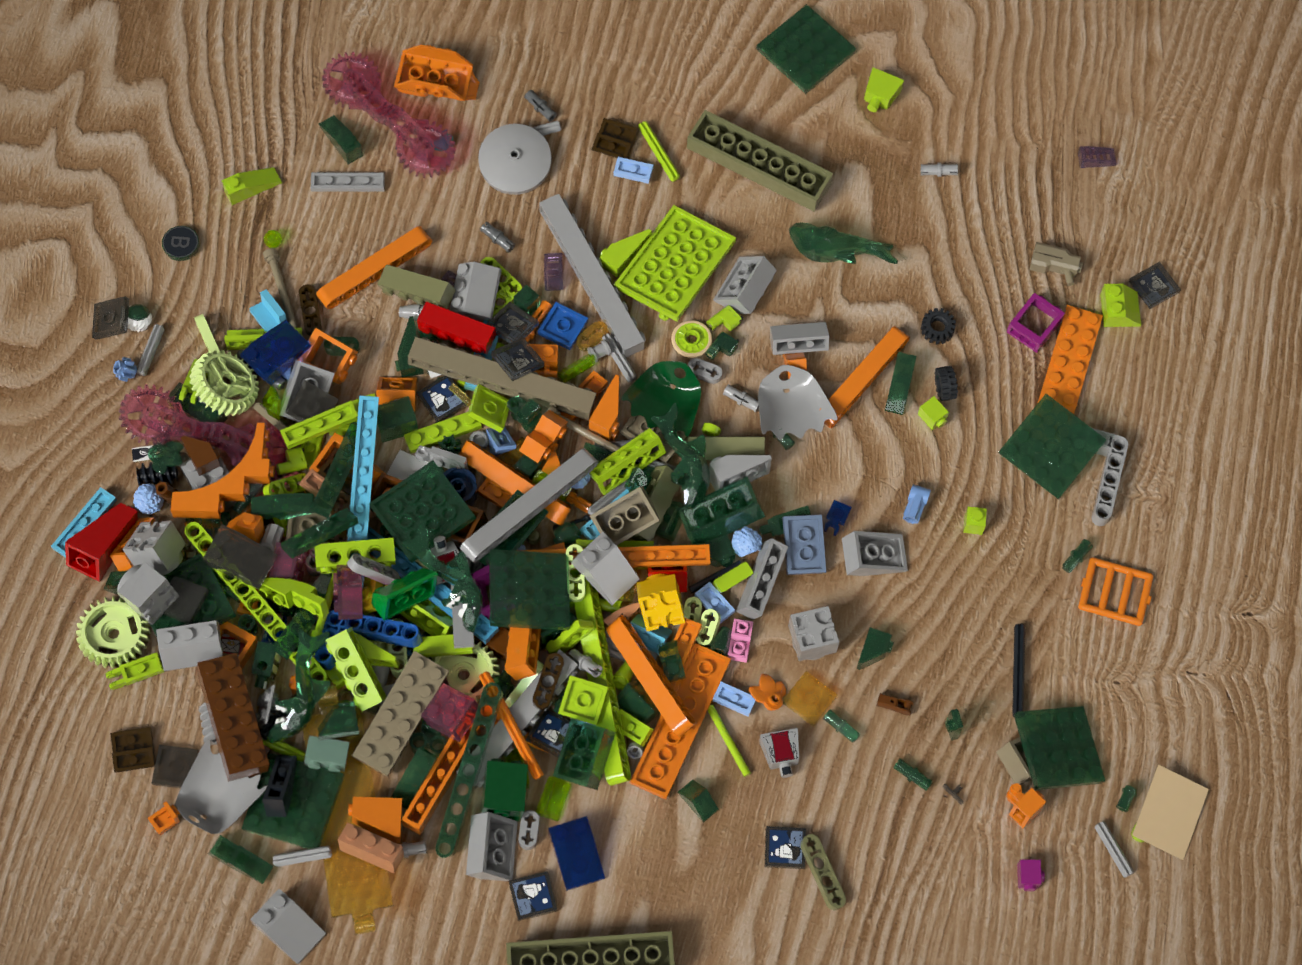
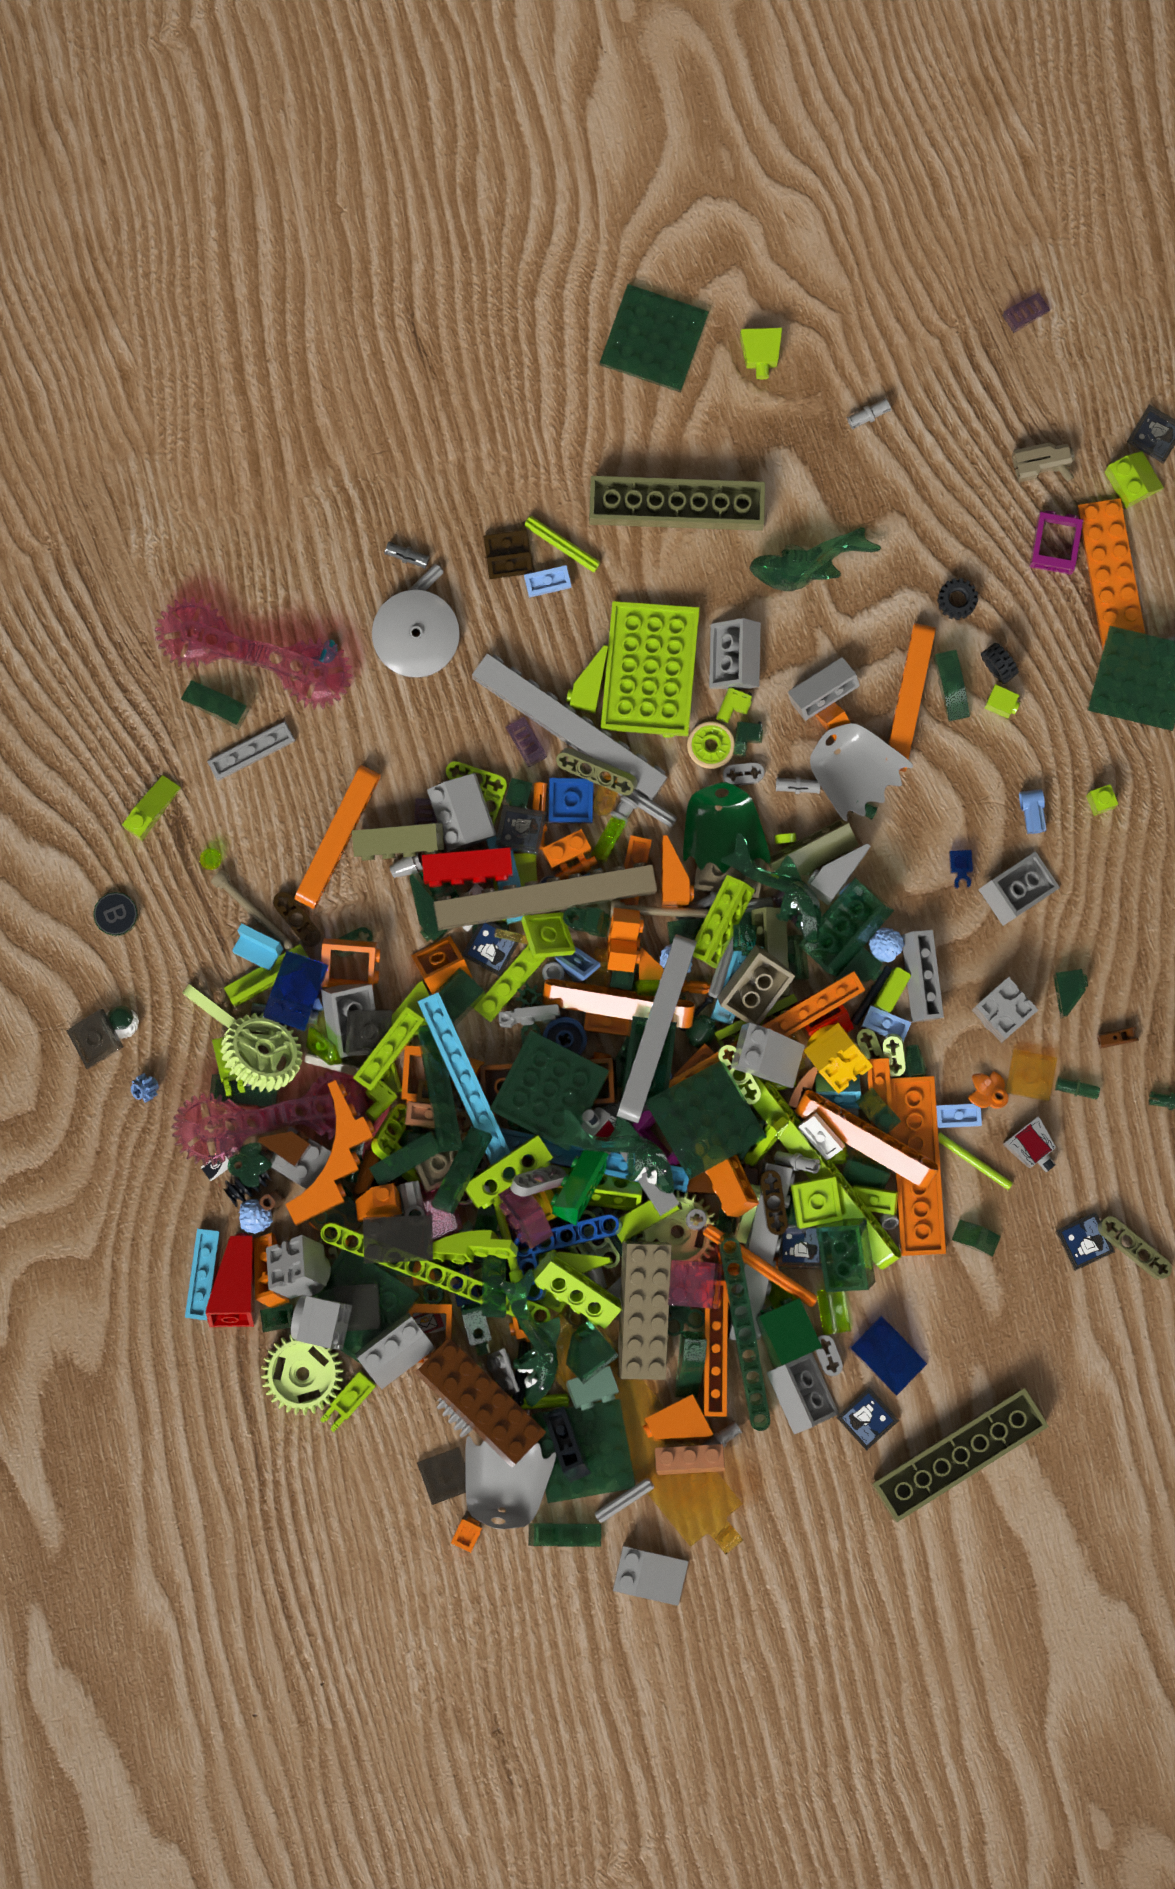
camera: 30 degrees left, 15 degrees up
dark brown slope [110,727,155,773] -> none
light grey axle [137,324,164,376] -> none
white sticker [387,450,429,486] -> none
orange slope [394,44,480,101] -> none
dark grey pin [480,222,515,253] -> none
clear smoke tile [491,337,544,381] -> none
bright pink slope [728,619,753,663] -> none
clear green hinge [759,506,811,536] -> none
sand blue plate [783,515,826,575] -> none
none -> olive beam [556,748,638,795]
none -> light grey bush [686,1209,707,1230]
none -> white plate [798,1113,845,1161]

